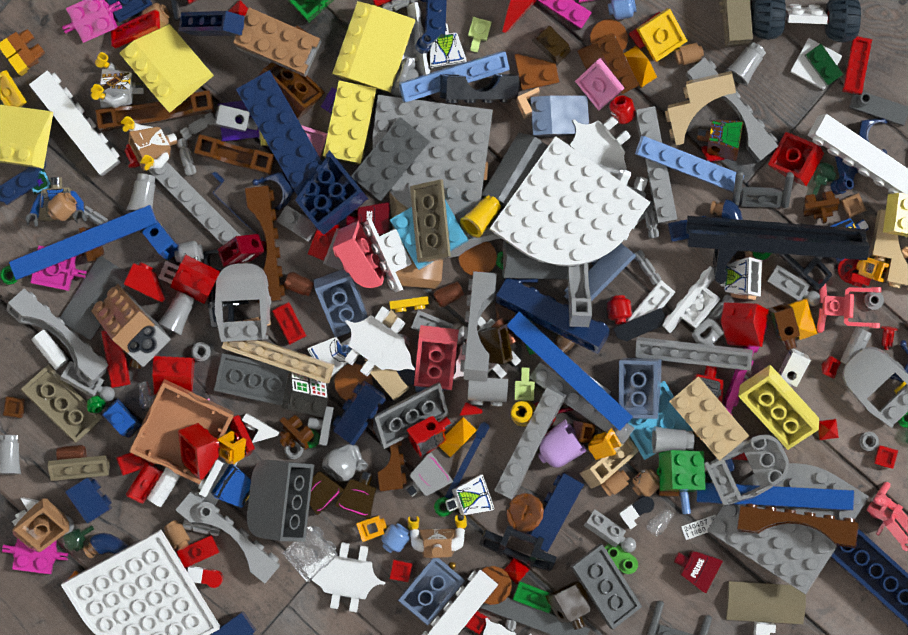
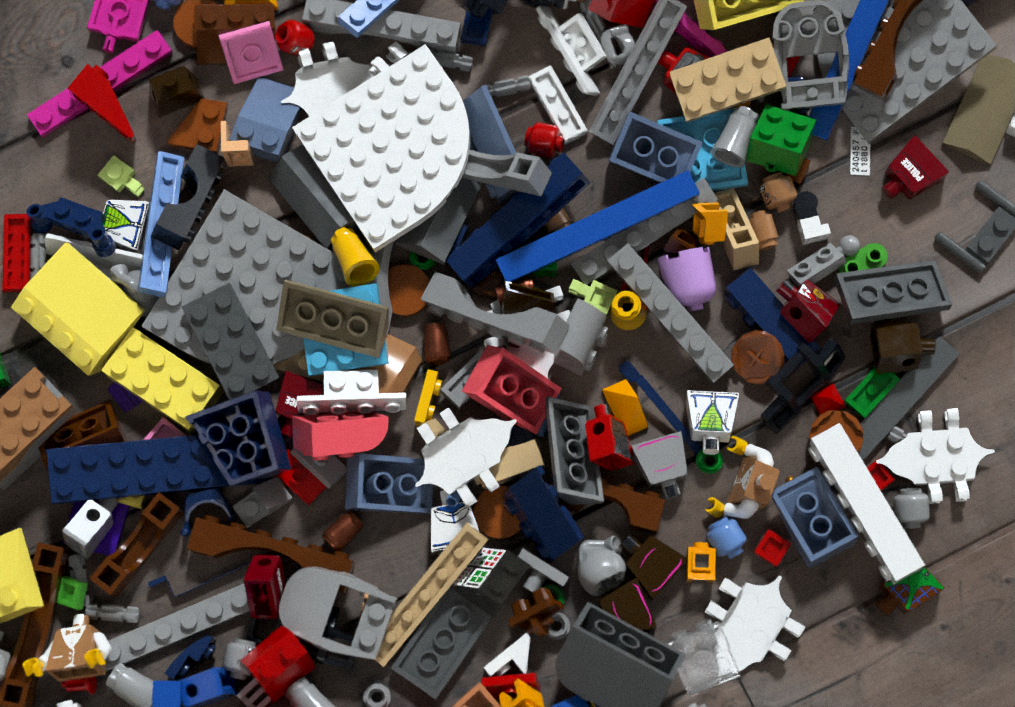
camera: 70 degrees left, 10 degrees down
red plate [272,302,307,345] -> none
red slope [460,402,483,416] -> none
black piece [613,308,665,342] -> none
clear cone [646,508,674,537] -> none
medium blue pin [680,492,691,514] -> none
none -> bright green tile [56,576,88,610]
none -> dark blue slope [164,635,216,681]
none -> dark red torso [776,279,840,344]

